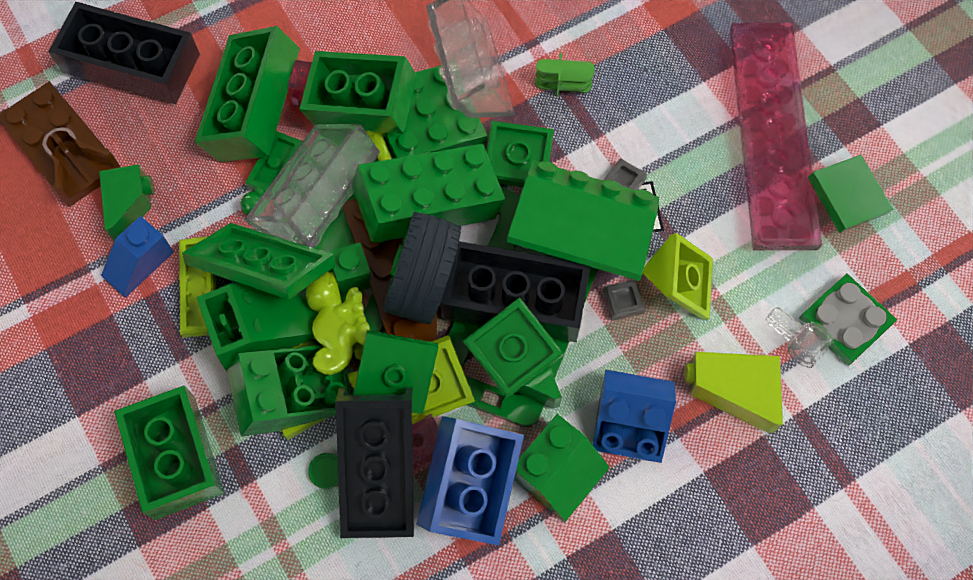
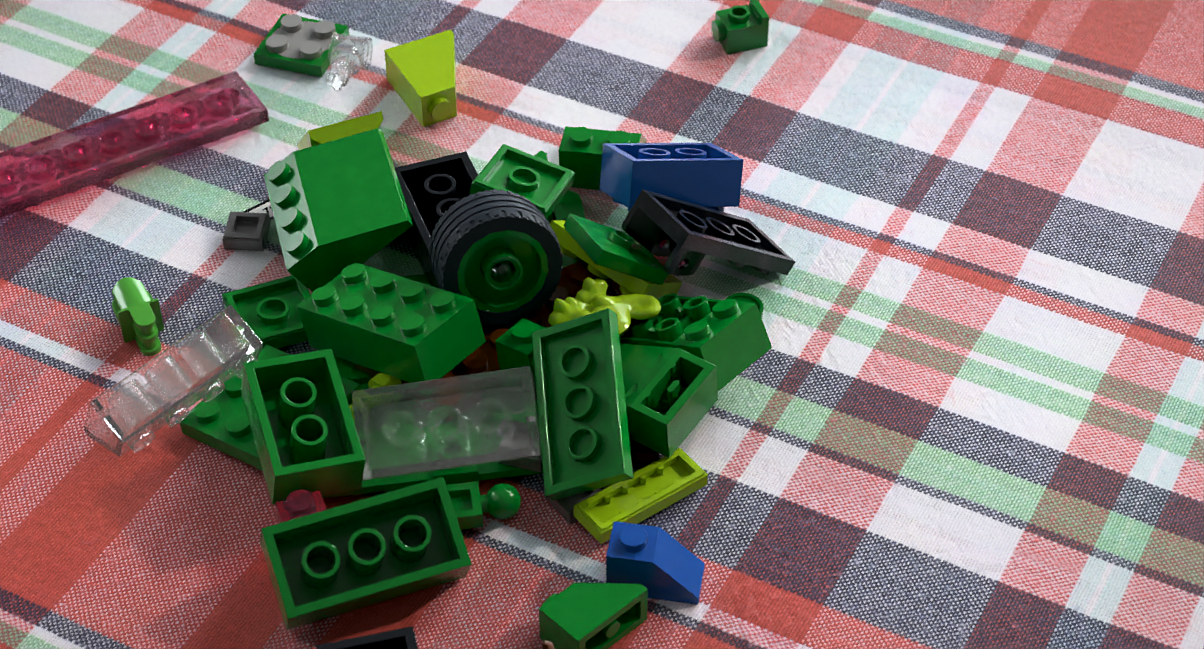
camera: 120 degrees left, 25 degrees down
green brick [114,385,225,520] -> none
blue slope [592,369,676,463] -> none
green tile [808,155,894,233] -> none

